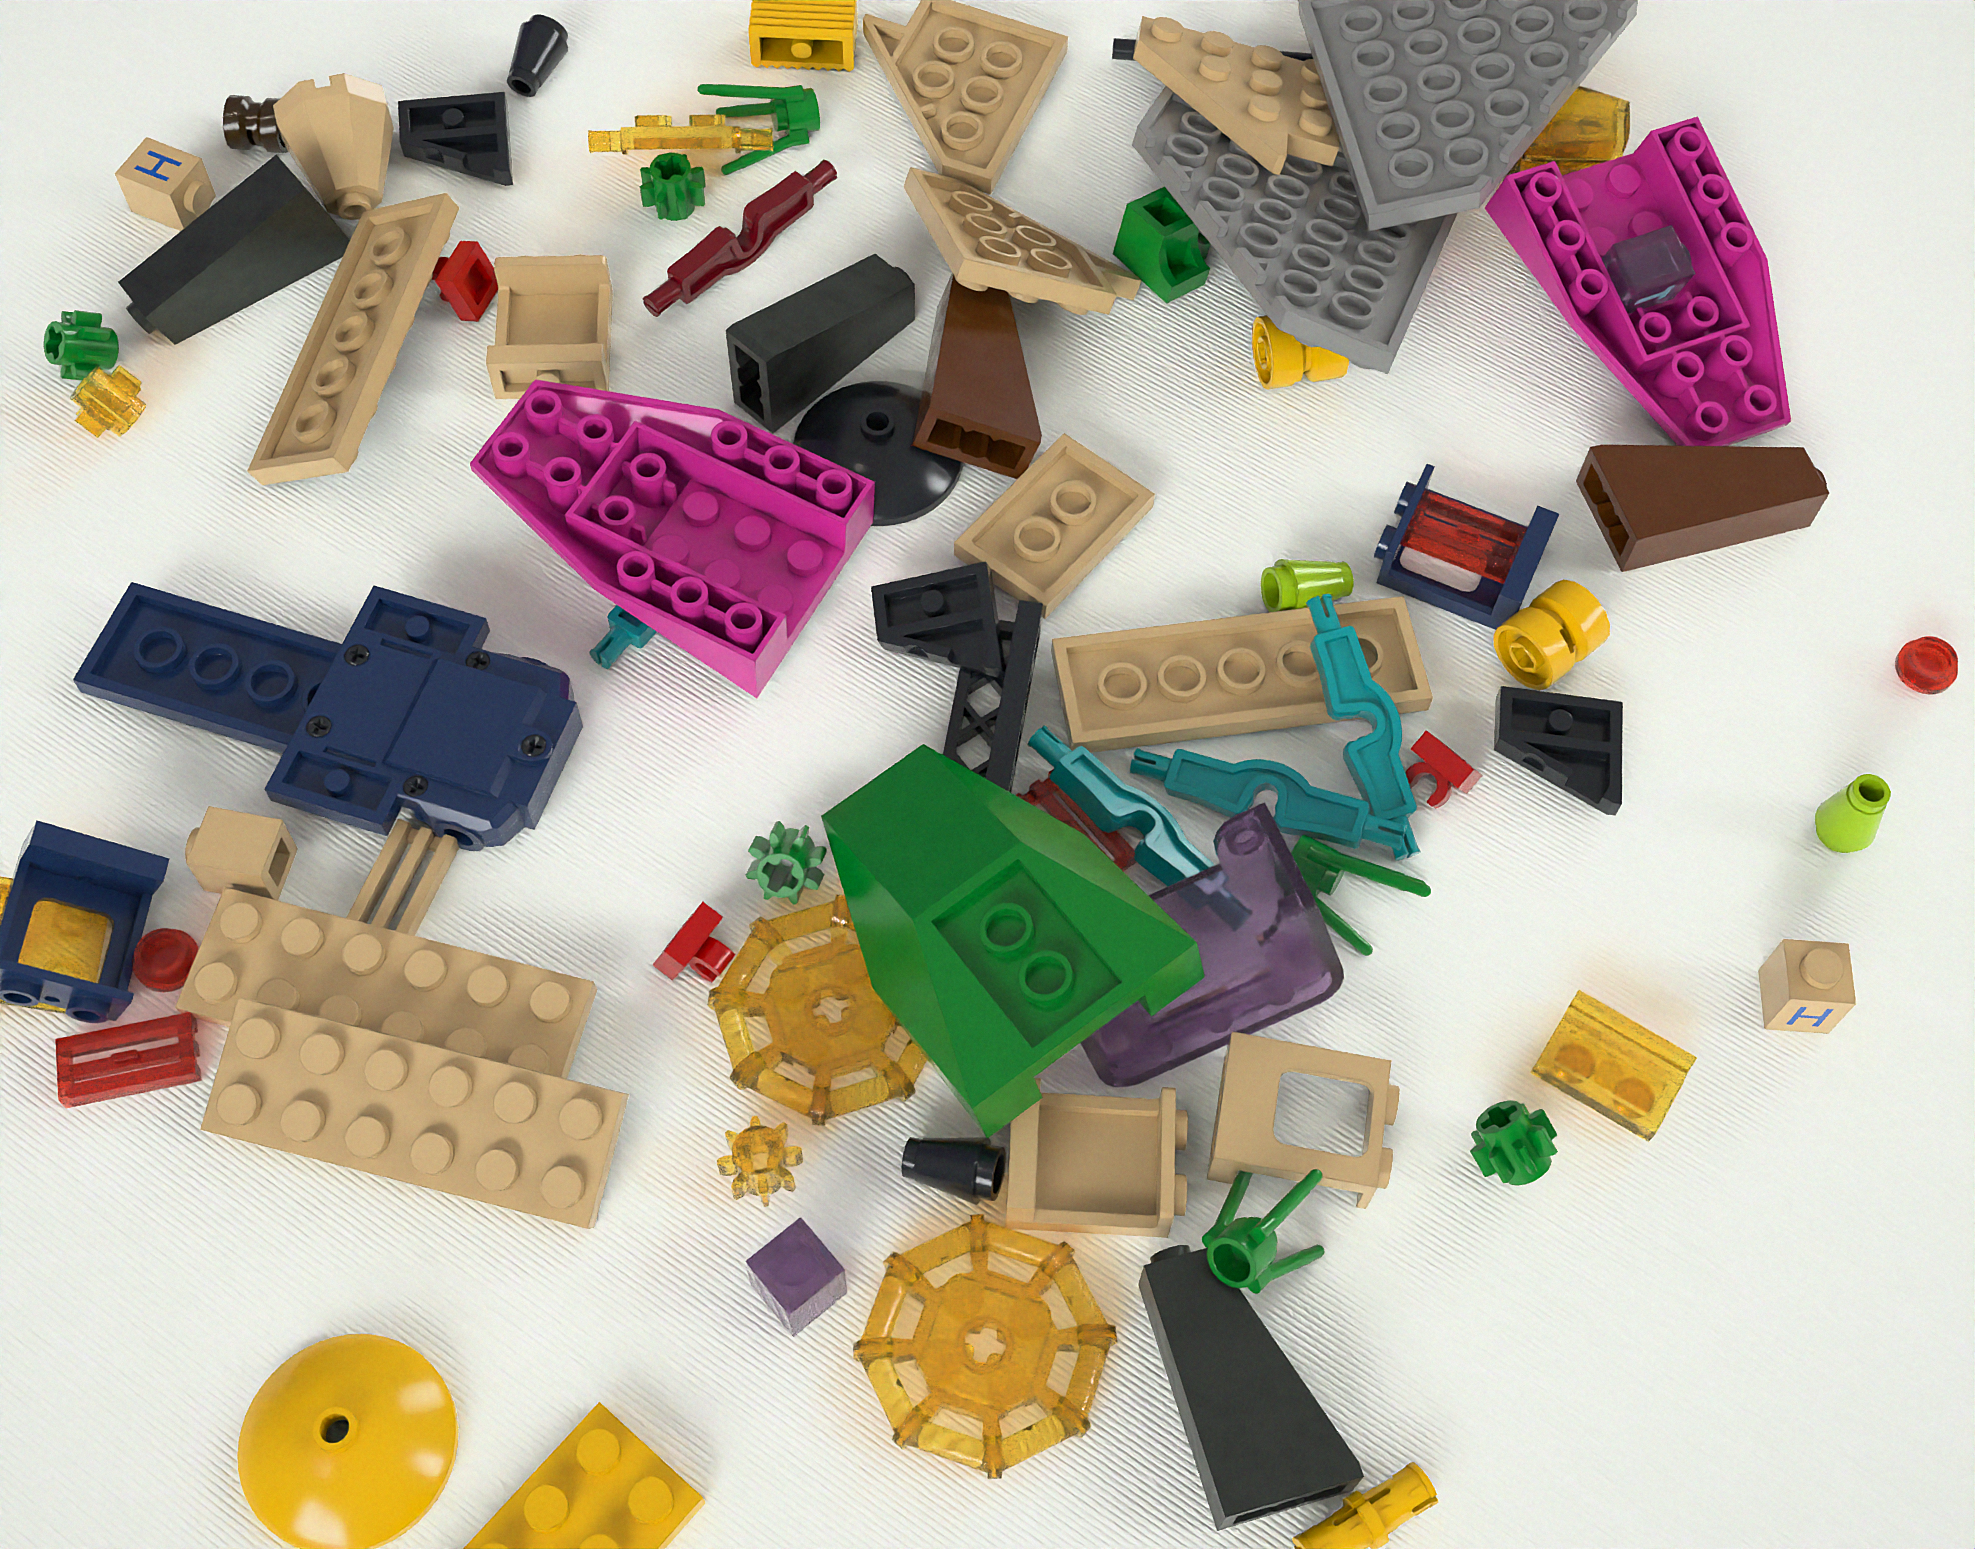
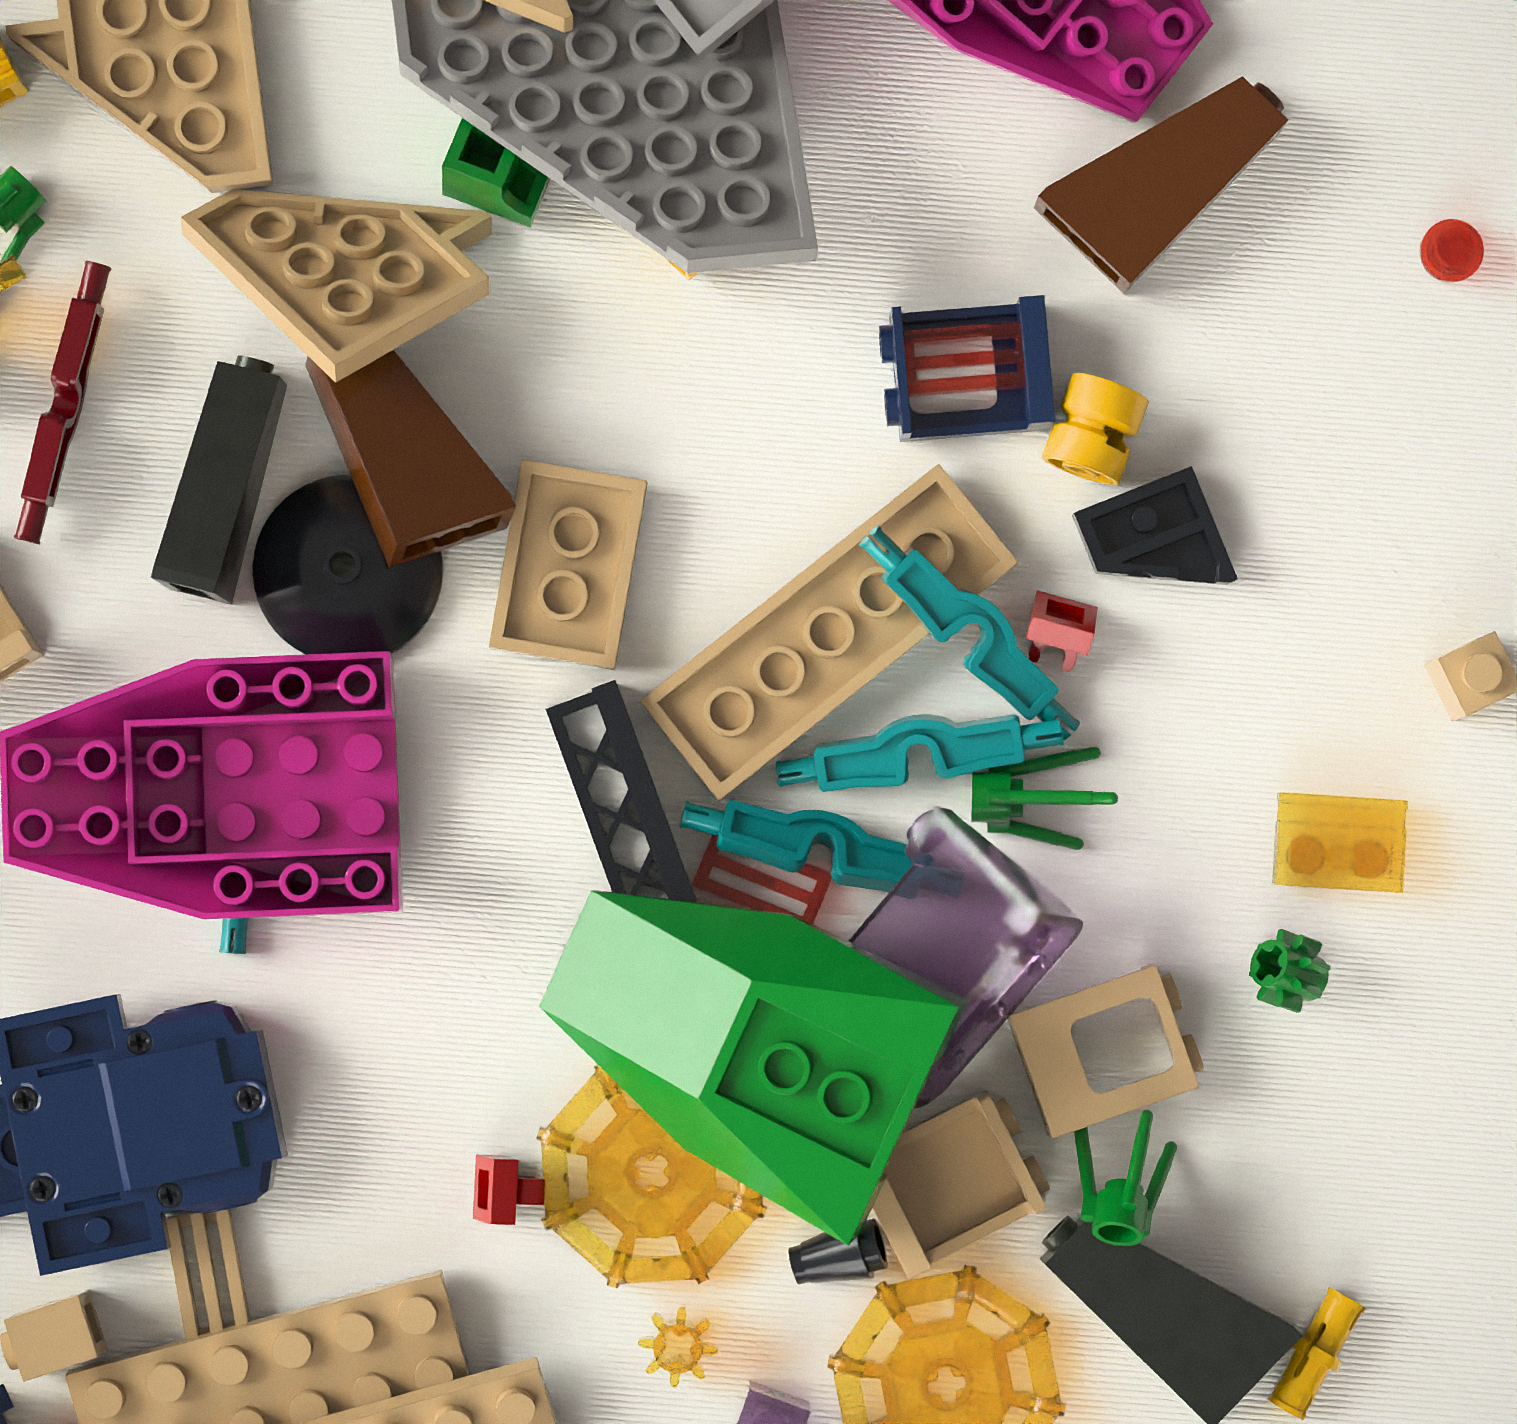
camera: 30 degrees left, 25 degrees up
green gear [745,821,827,905] -> none
black wing [871,561,1006,677] -> none
lime cone [1260,559,1354,612] -> none
lime cone [1815,774,1891,853] -> none

